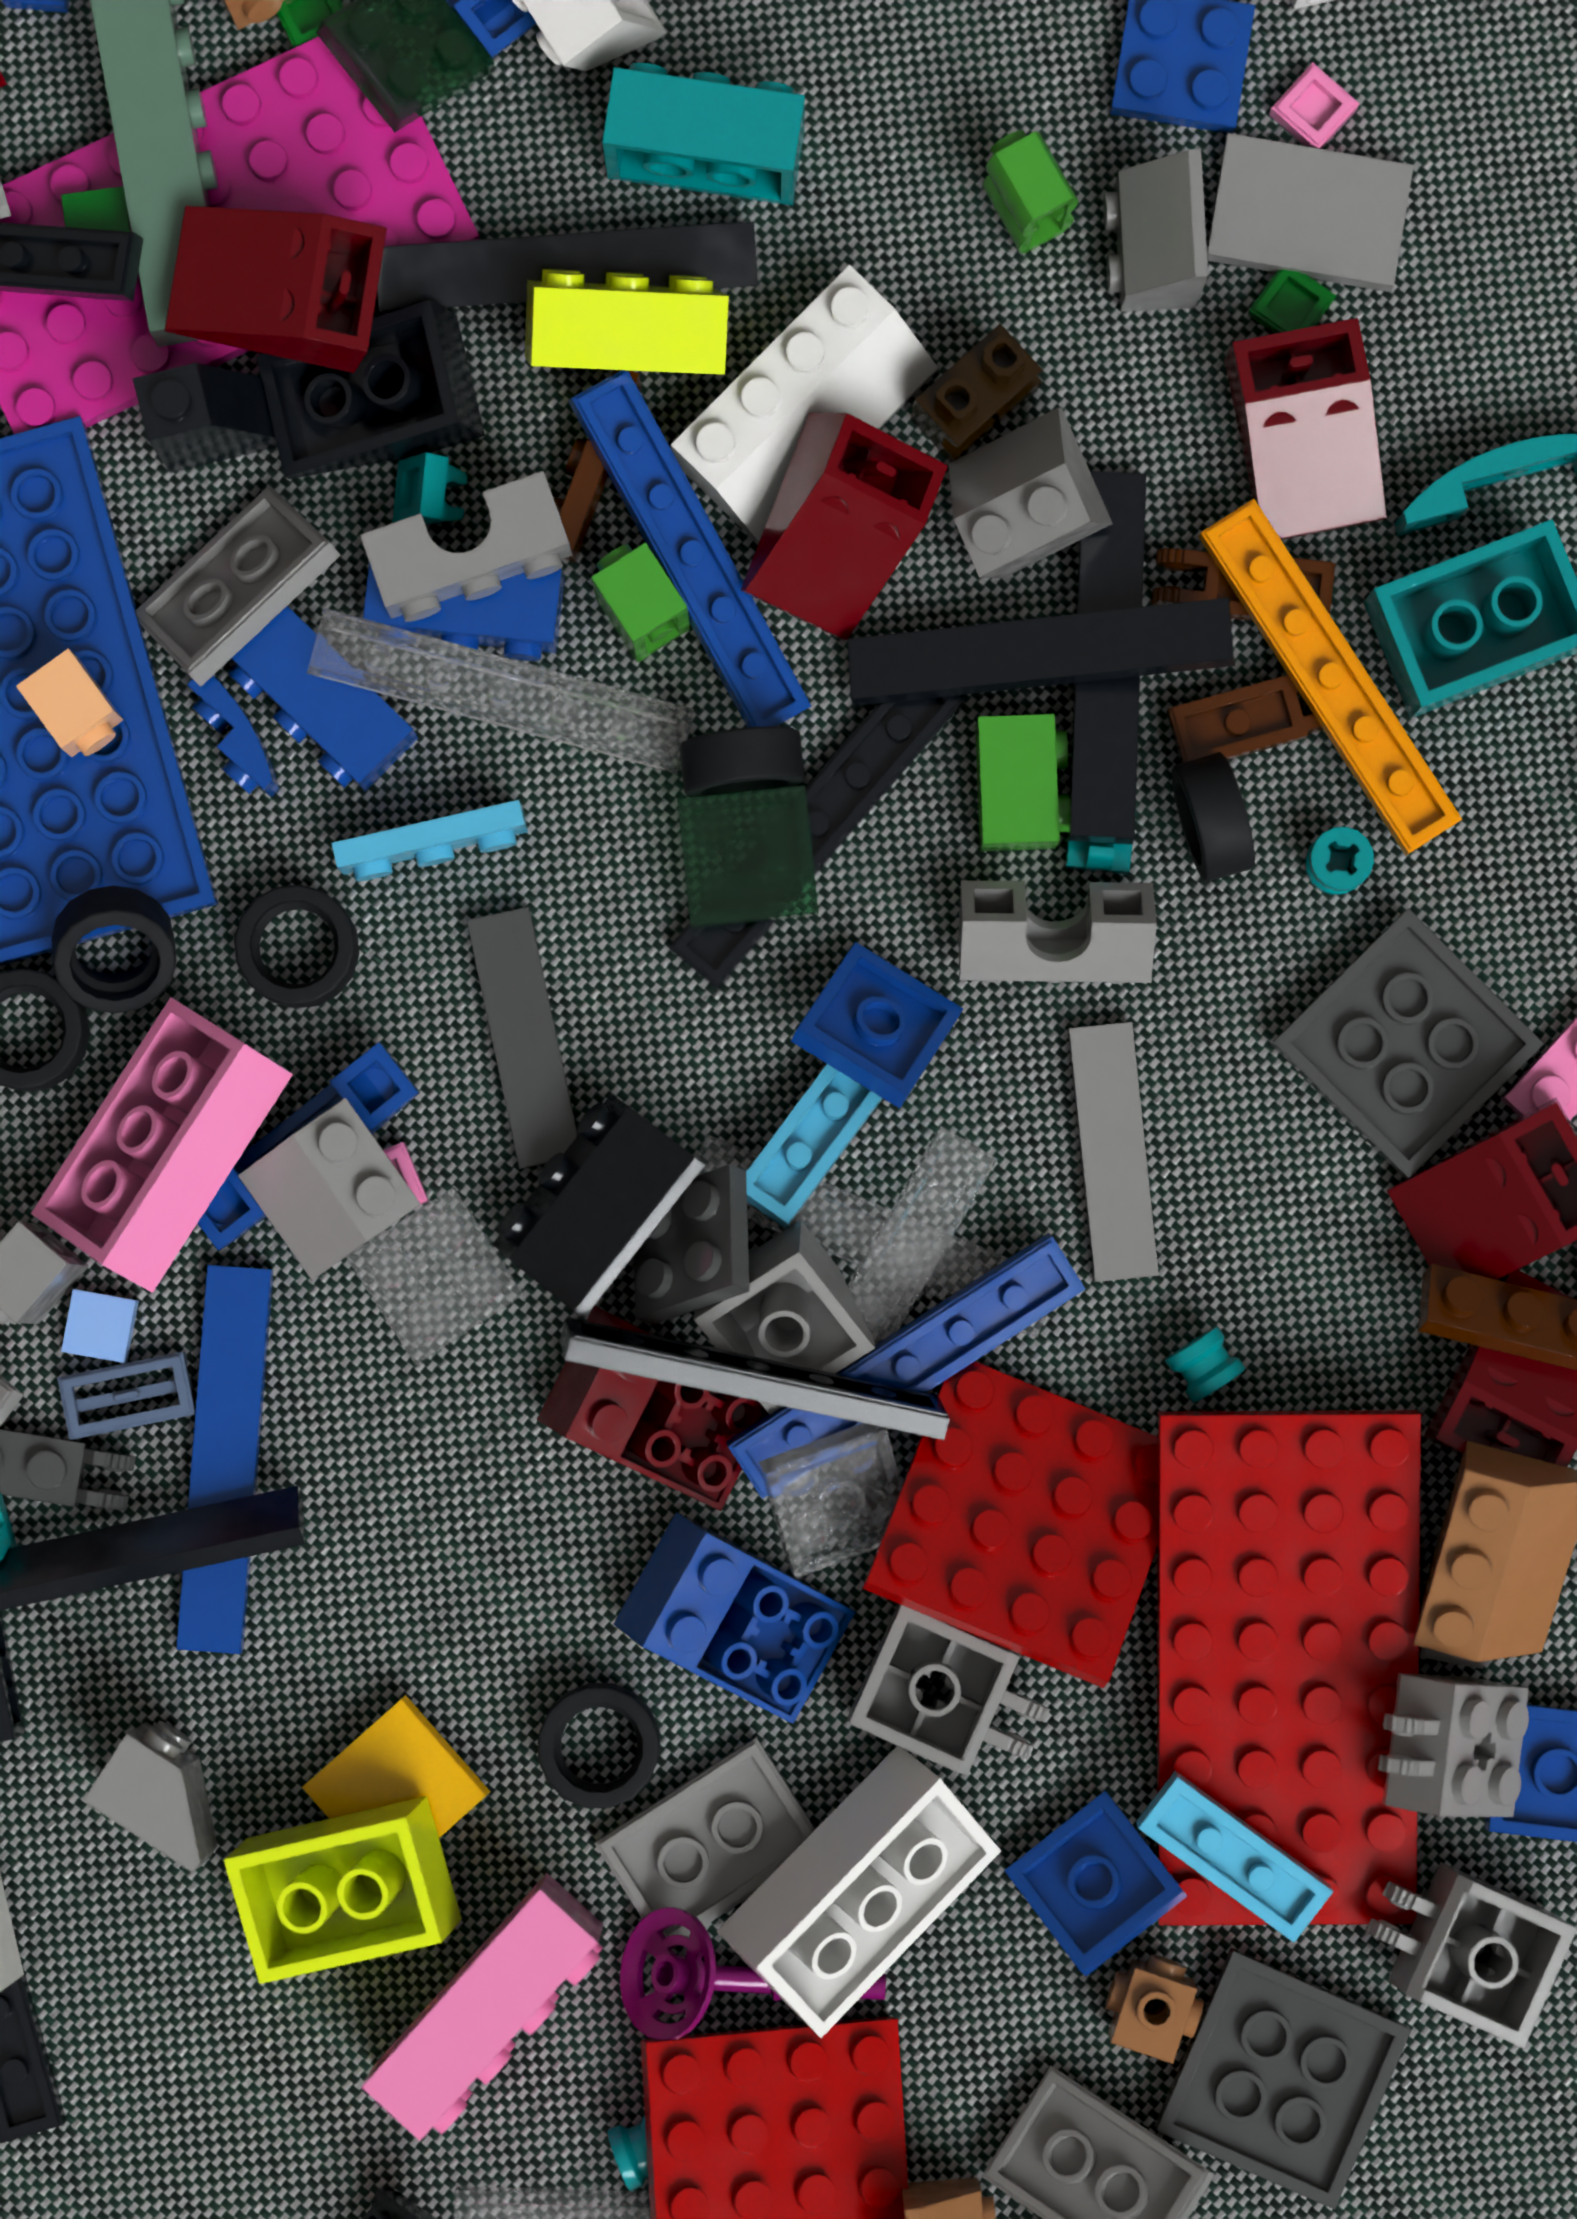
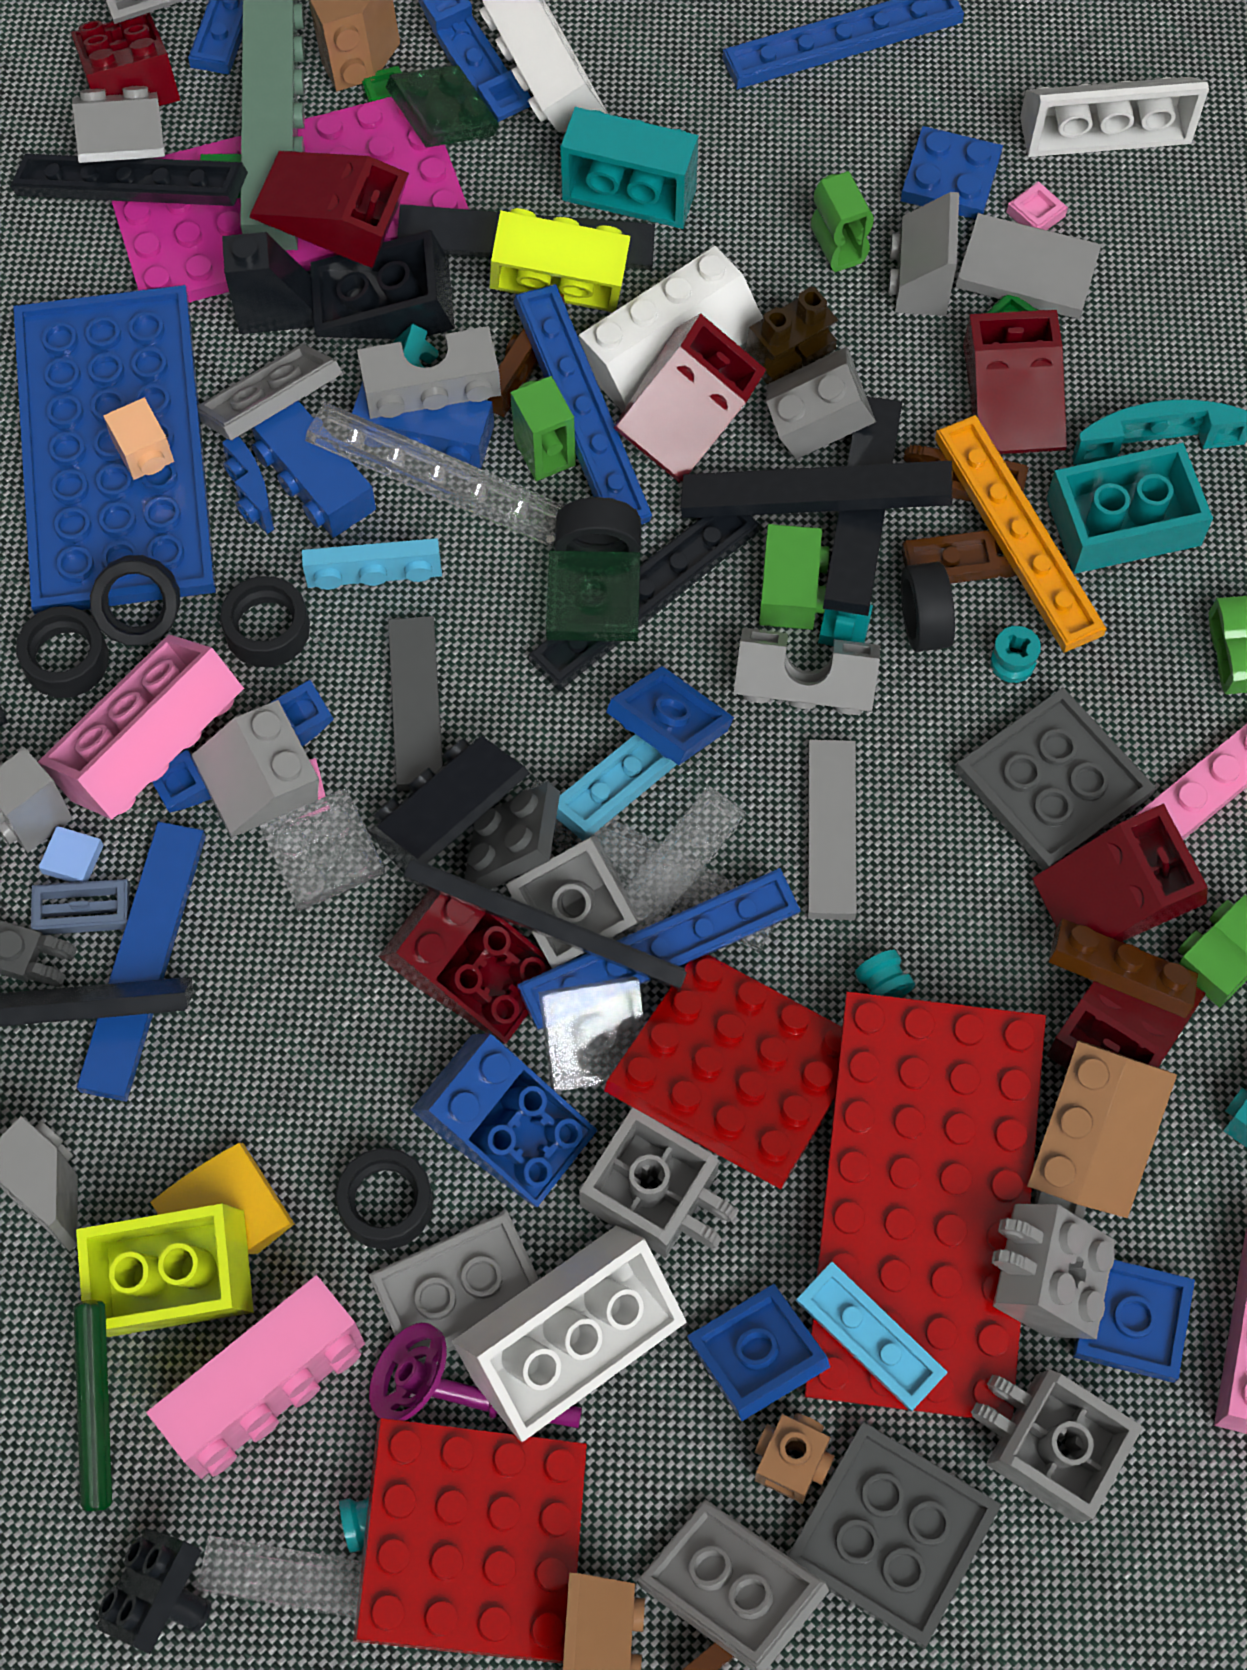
camera: 10 degrees right, 20 degrees down
none -> dark green axle [73,1300,112,1511]

